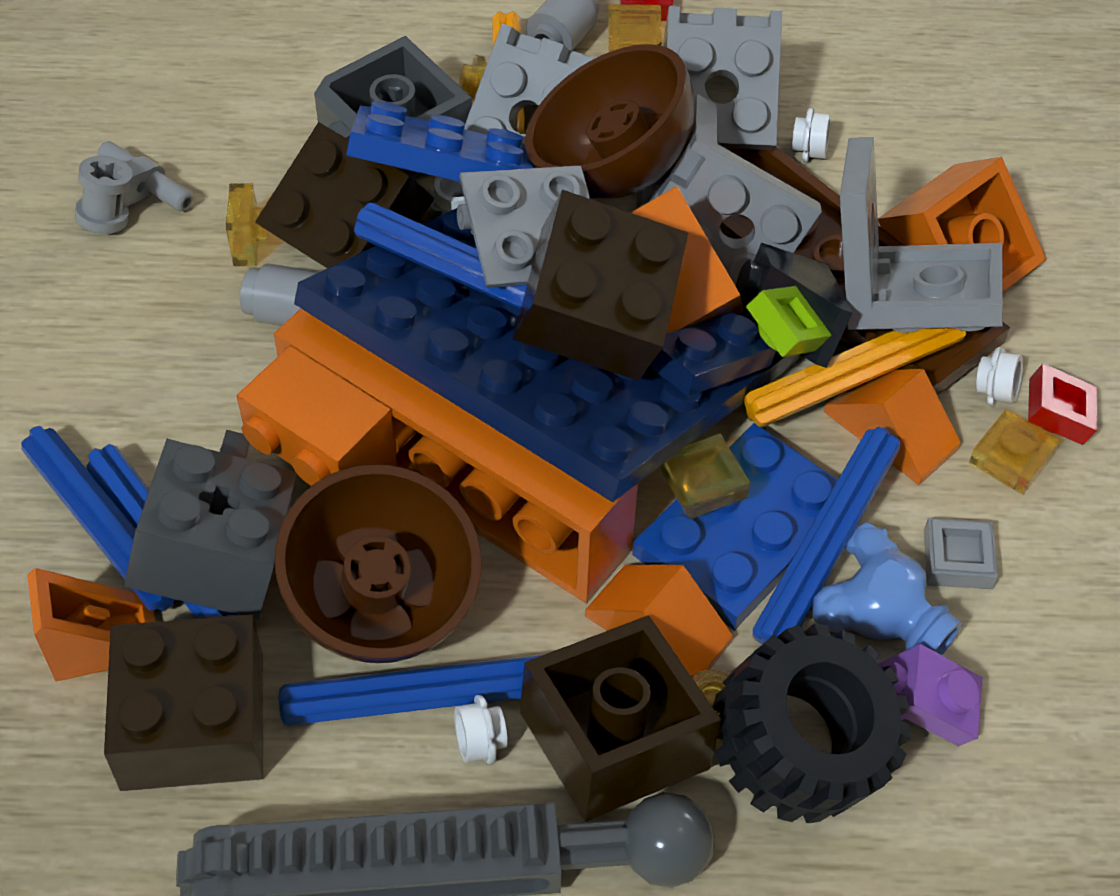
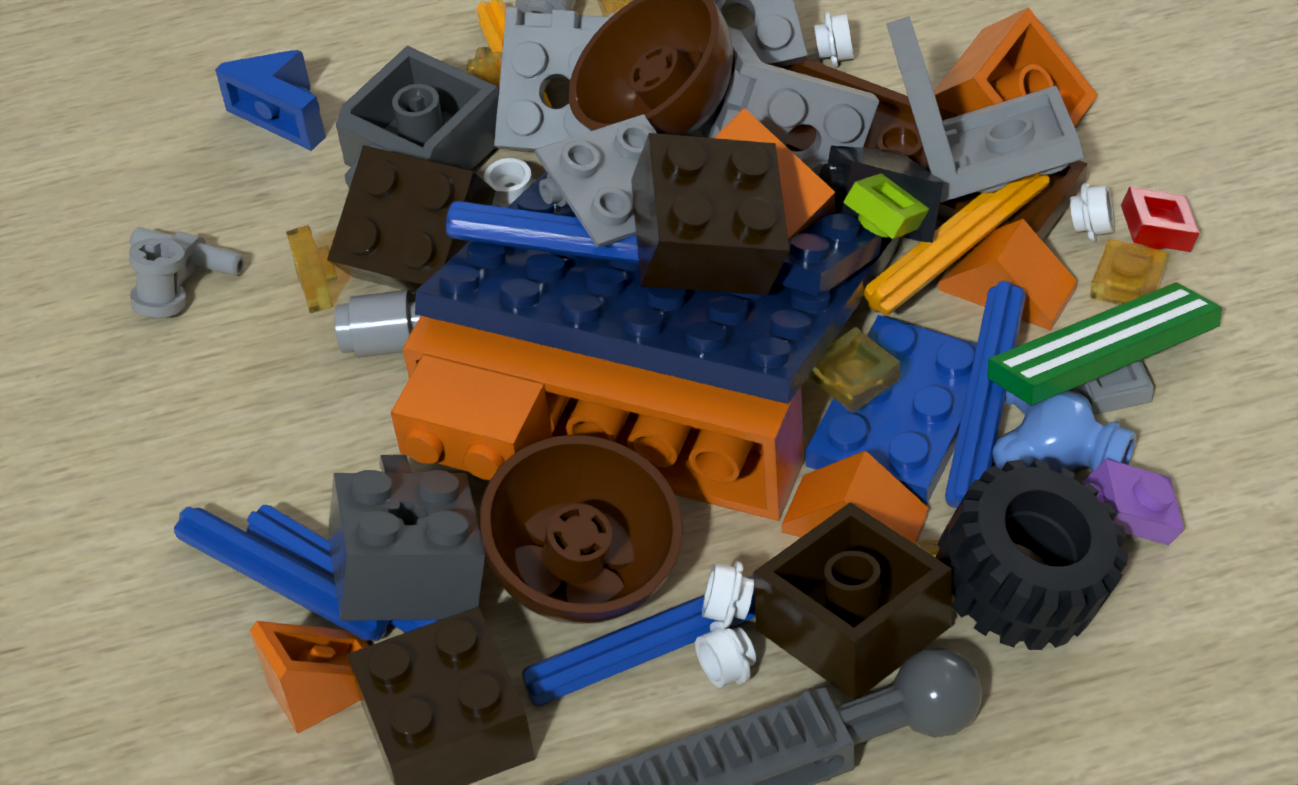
camera: 10 degrees left, 5 degrees down
blue plate [346,101,533,182] -> none
none -> blue slope [215,50,326,151]
none -> white plate [702,561,754,628]
none -> green tile [987,282,1222,406]

